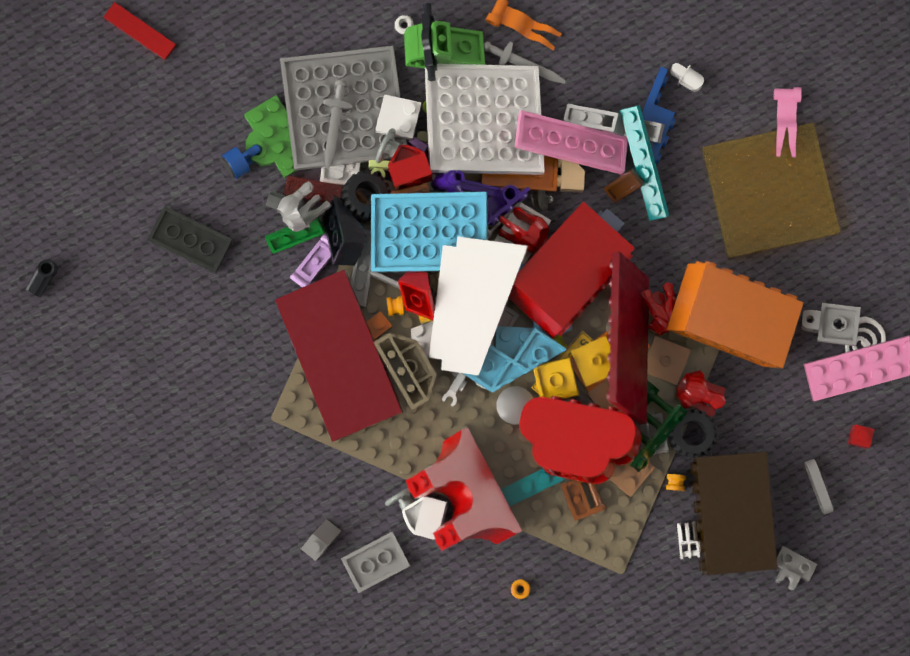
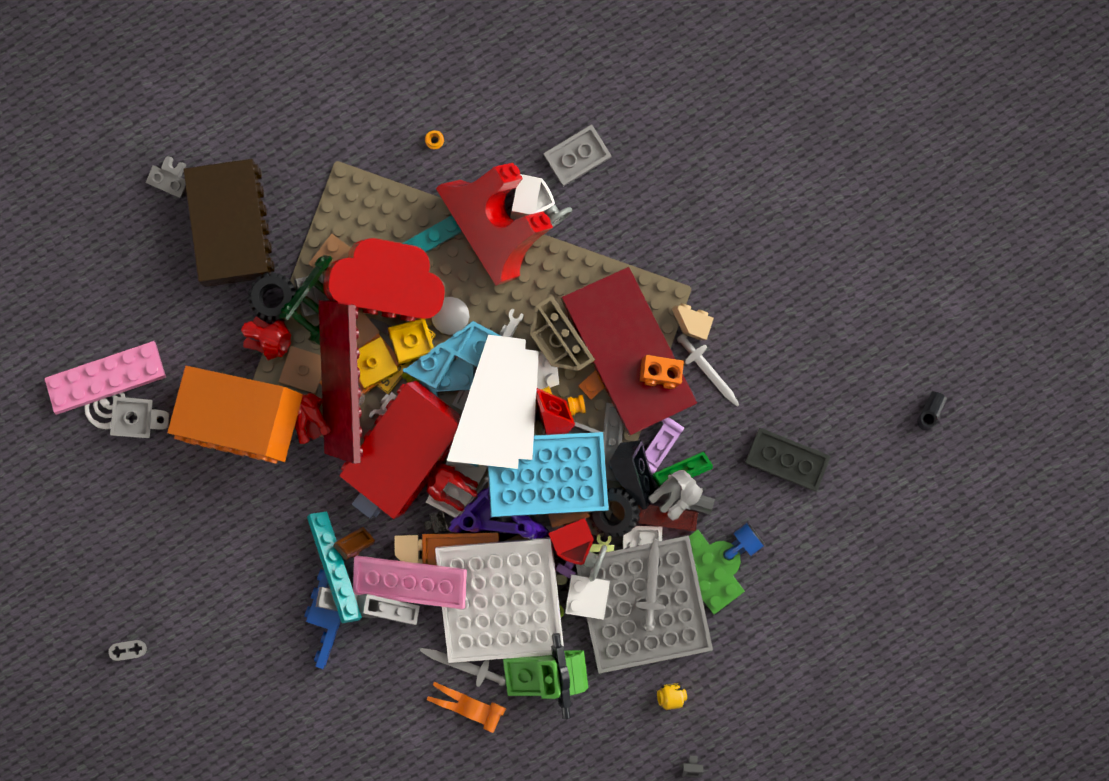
camera: 170 degrees right, 0 degrees up
red tile [104,2,176,61] -> none
light grey slope [301,519,341,561] -> none
white plate [395,15,414,35] -> none
dark orange plate [561,480,607,521] -> none
light orange wheel [666,474,686,491] -> none
white arm [670,63,704,92] -> none
white arm [677,521,700,559] -> none
clear yellow plate [702,123,840,259] -> none
bright pink flag [774,87,801,157] -> none
light grey beam [804,459,833,515] -> none
red brick [847,424,874,449] -> none
none -> light grey beam [108,640,147,661]
none -> white plate [369,392,397,418]
none -> orange brick [639,355,684,389]
none -> yellow head [657,683,687,710]
none -> tan slope [672,303,714,340]
none -> light grey sword [677,334,739,406]

